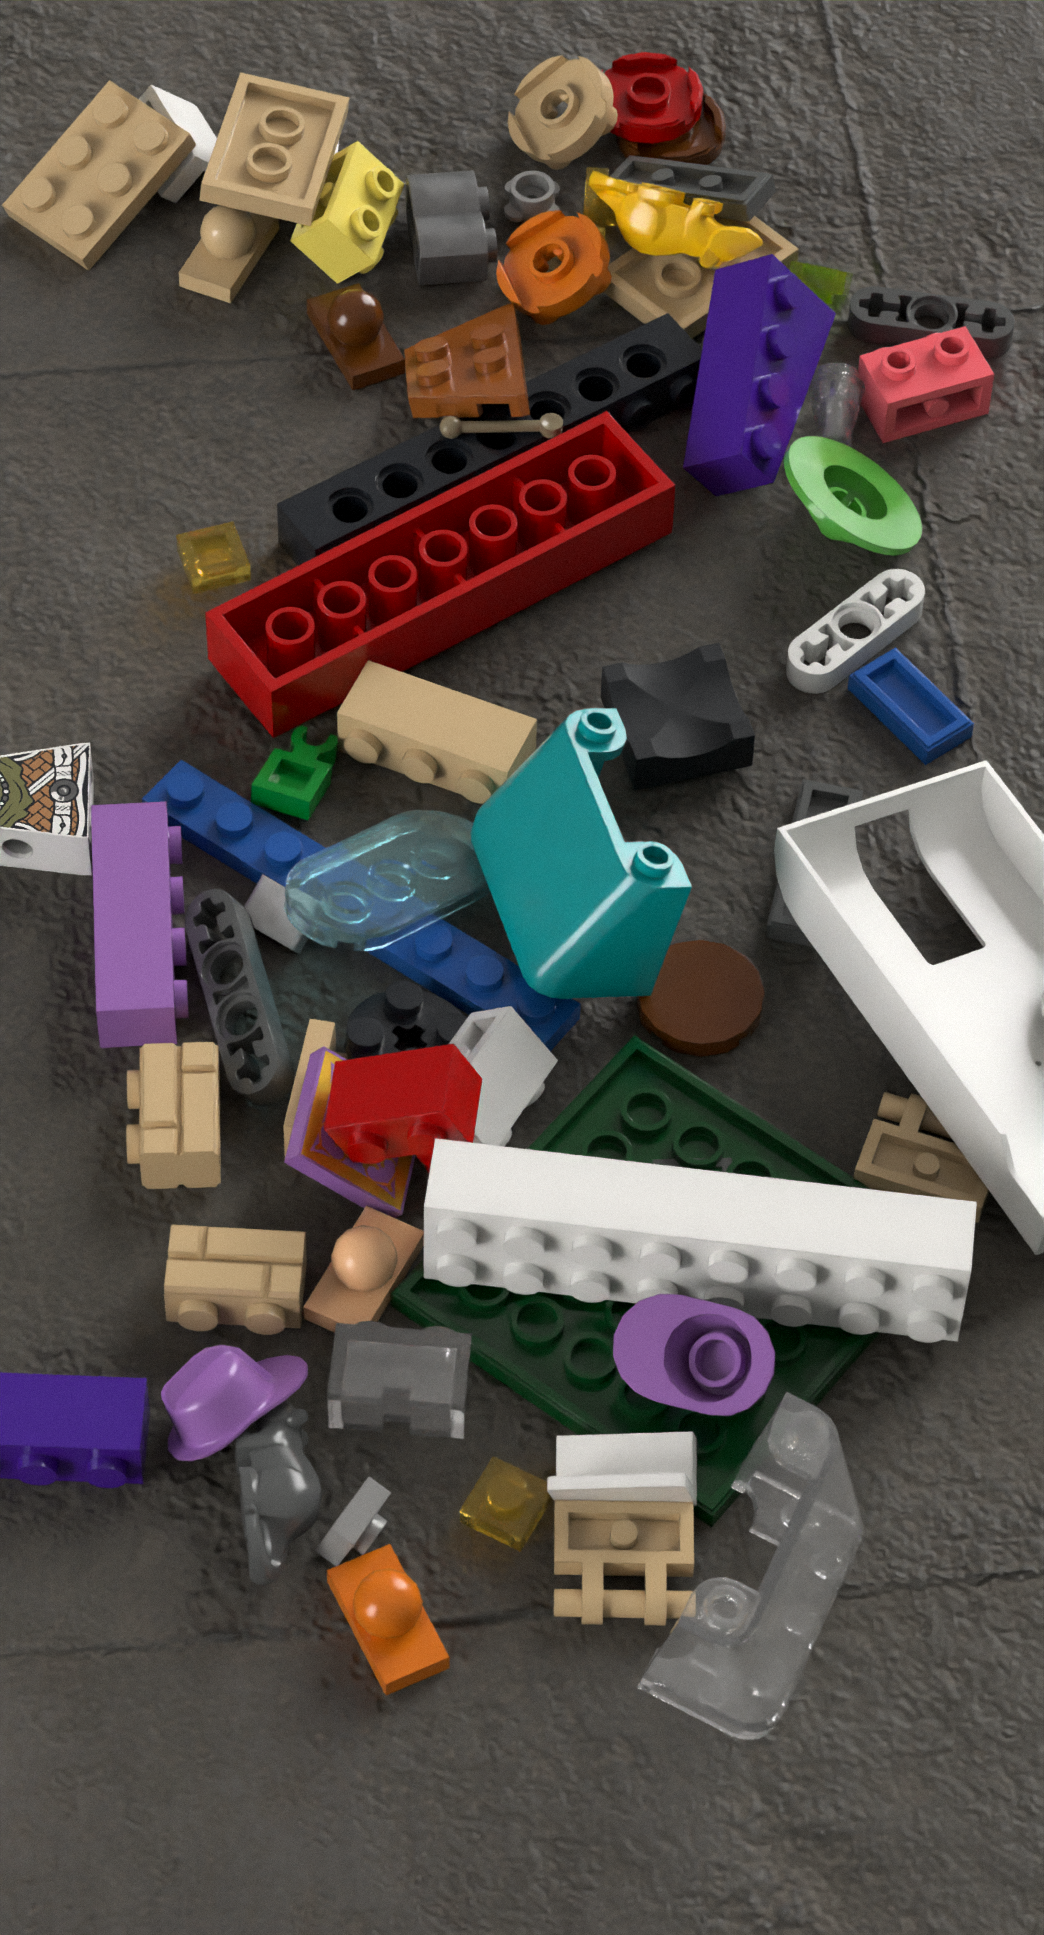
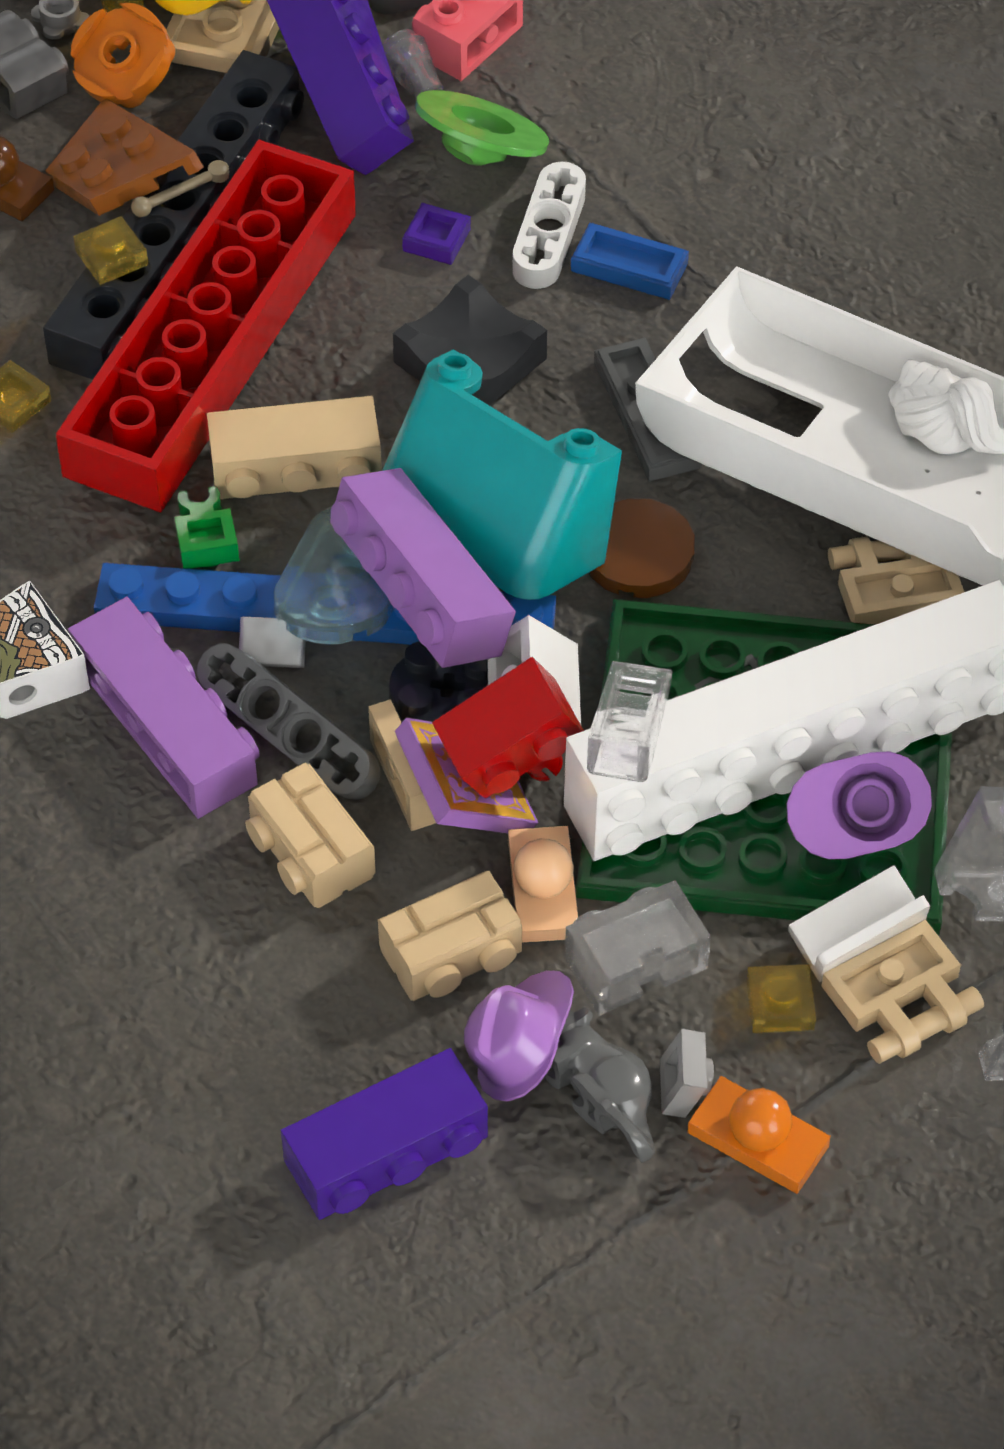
camera: 30 degrees left, 0 degrees up
none -> clear yellow plate [73,216,148,285]
none -> medium lavender brick [330,468,516,668]
none -> dark purple tile [402,203,471,265]
none -> clear slope [587,661,672,782]

